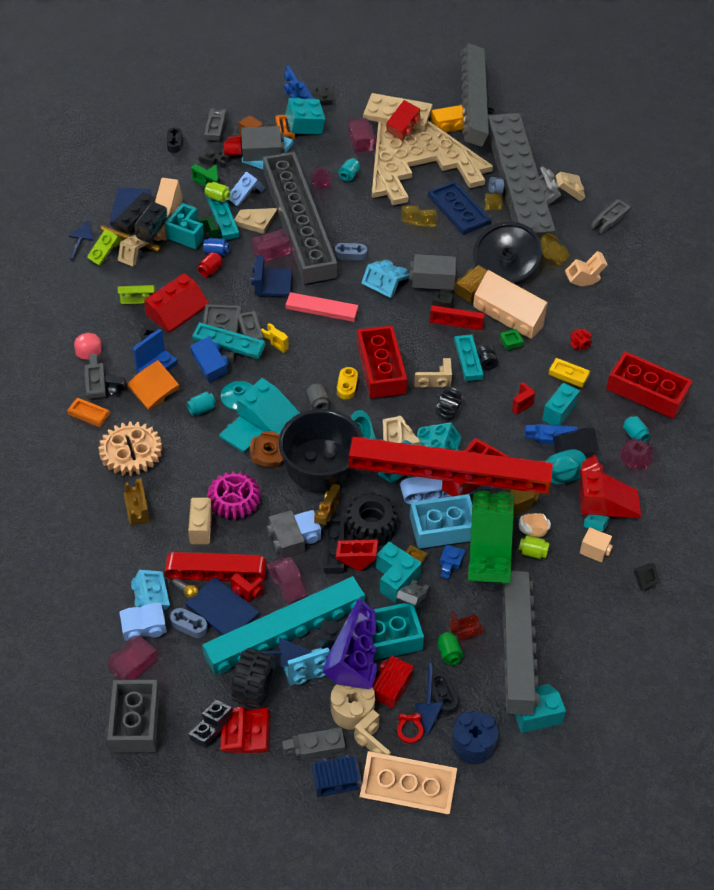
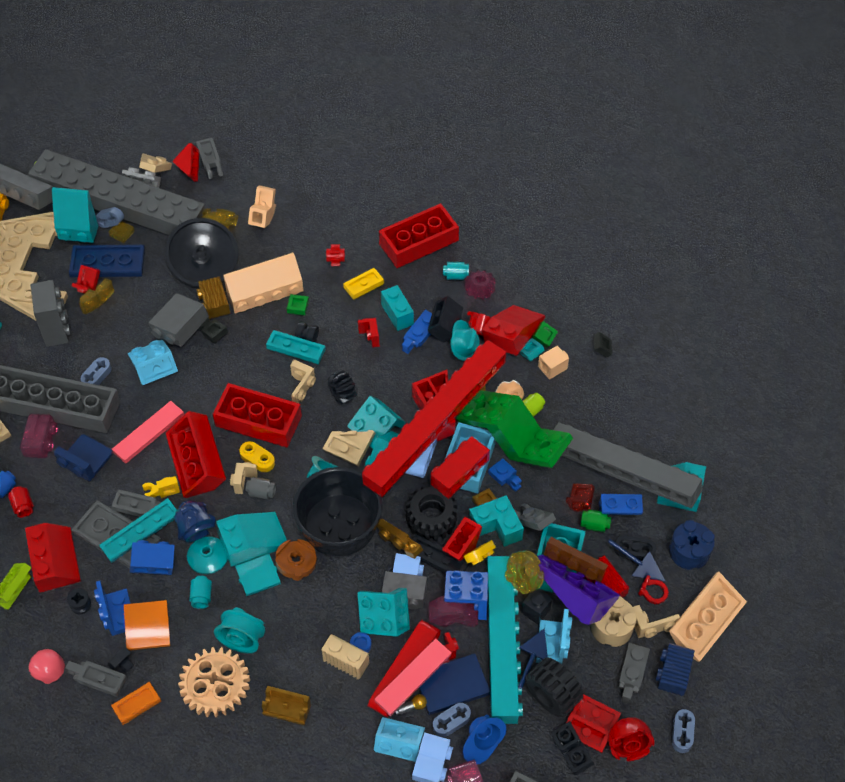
camera: 60 degrees left, 5 degrees up
dark pink gear [207,471,261,520] -> none
red plate [430,306,485,331] -> none
none -> dark grey brick [30,280,71,347]
none -> teal slope [52,187,99,243]
none -> red bracket [72,265,100,294]
none -> red slope [166,411,226,498]
none -> red slope [172,143,199,182]
none -> dark blue helmet [174,500,216,543]
none -> teal wheel [214,607,265,653]
none -> tan bracket [230,462,258,494]
none -> blue tile [350,632,371,653]
none -> teal bracket [358,588,410,637]
none -> coral tile [375,639,451,717]
none -> red brick [430,436,490,499]
none -> blue bracket [444,571,488,620]
none -> yellow plate [463,540,496,565]
none -> blue piece [463,715,507,765]
none -> clear yellow plate [505,550,544,594]
none -> green plate [532,321,558,348]
none -> reddish brown plate [544,537,608,582]
none -> blue bracket [599,494,643,515]
none -> red cylinder [608,717,655,761]
none -> sand blue beam [672,709,695,753]

